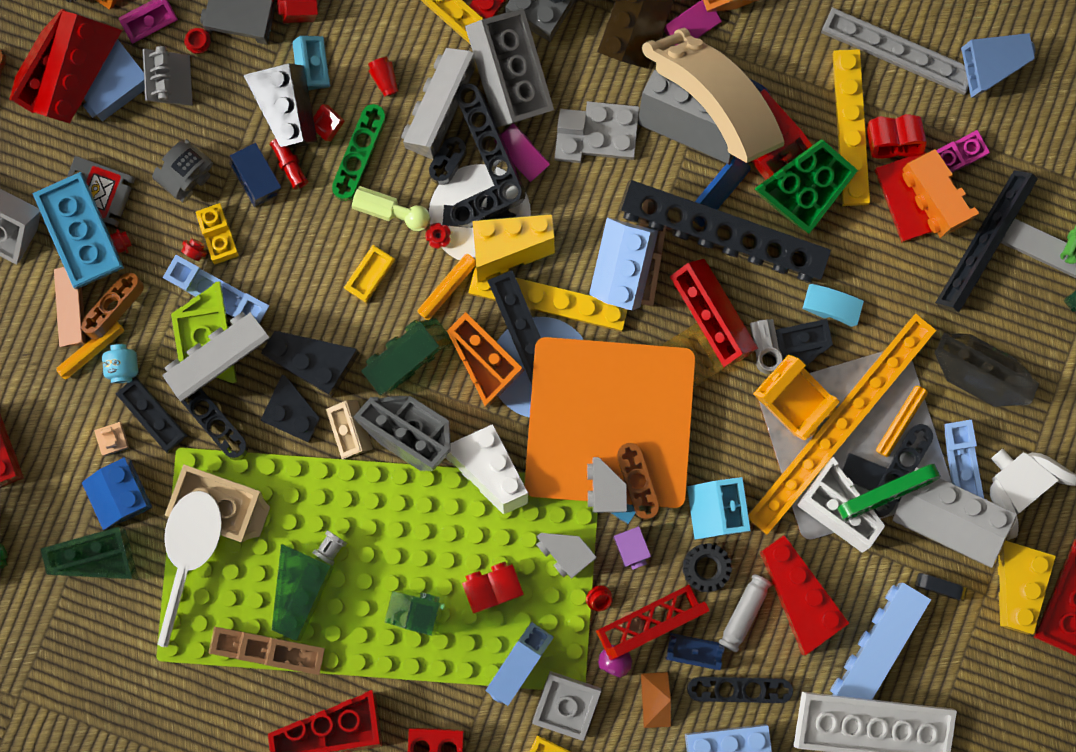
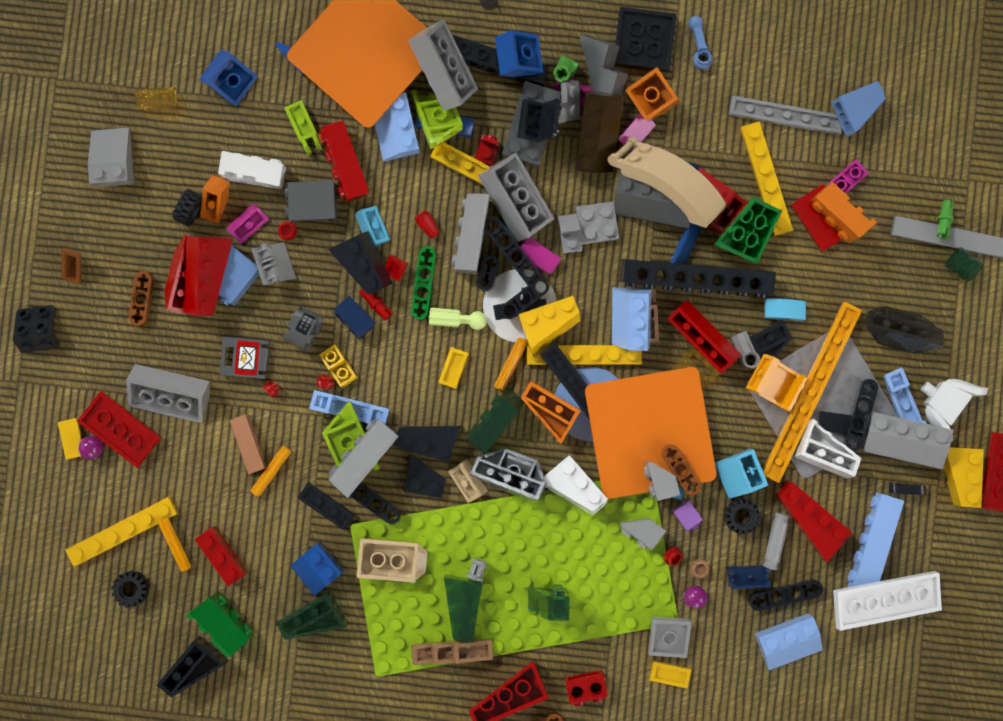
camera: 15 degrees left, 5 degrees up
dark azure tile [32,172,124,290] -> none
dark orange beam [81,273,144,339] -> none
light nougat tile [94,422,129,456] -> none
medium azure head [102,344,138,384] -> none
white piece [157,491,222,647] -> none
red plate [425,223,451,249] -> none
red brick [462,561,524,614] -> none
medium blue slope [485,622,554,706] -> none
red fence [596,585,710,660] -> none
dark orange slope [641,672,671,728] -> none
green beam [837,464,941,521] -> none
red brick [867,114,927,159] -> none
light orange axle [876,385,928,457] -> none
black plate [935,170,1038,313] -> none

